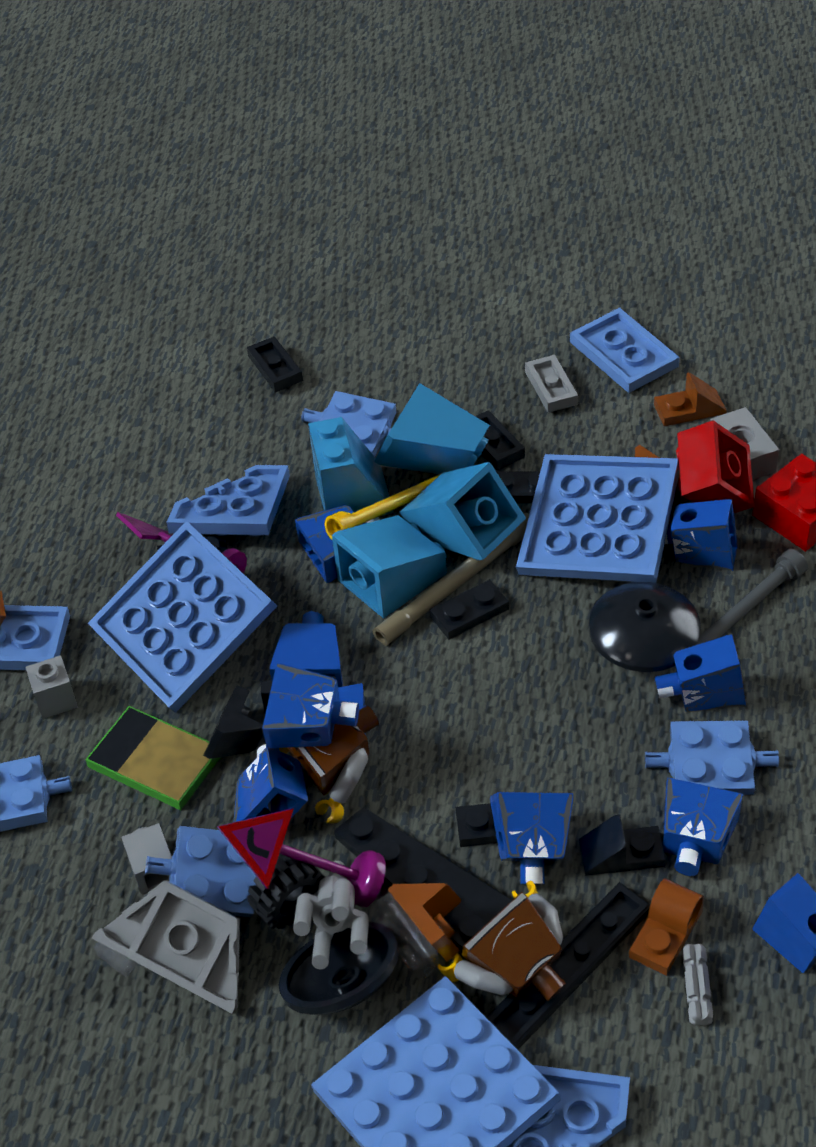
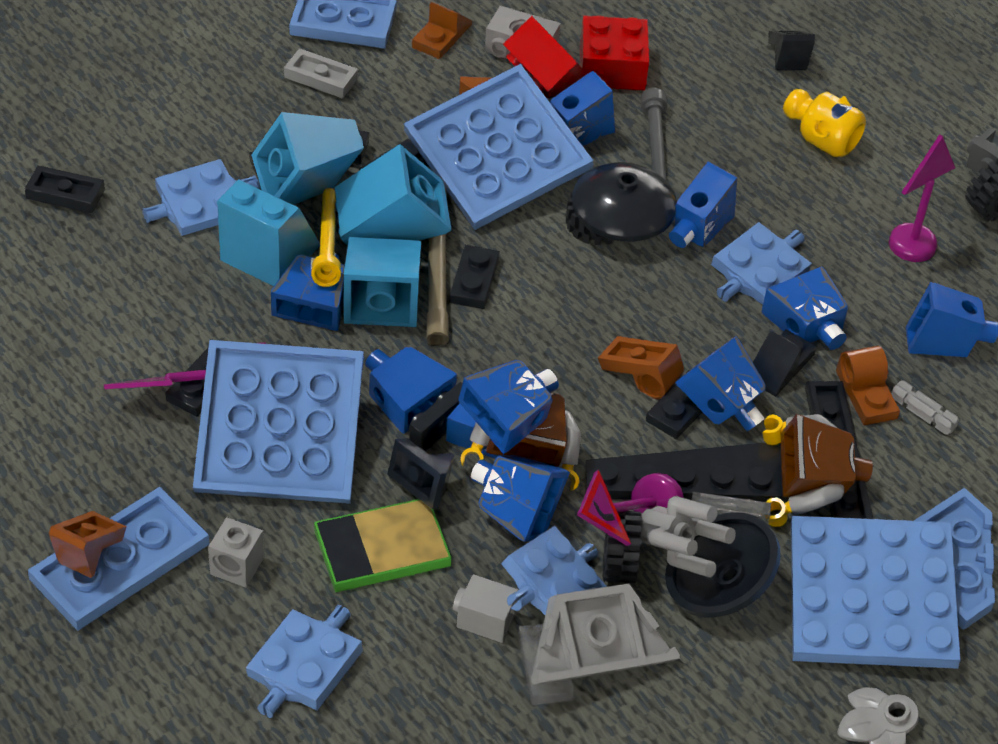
camera: 55 degrees left, 0 degrees up
medium blue plate [166,465,290,536] -> none
dark orange slope [387,883,461,962] -> none
none -> dark orange plate [598,336,684,399]

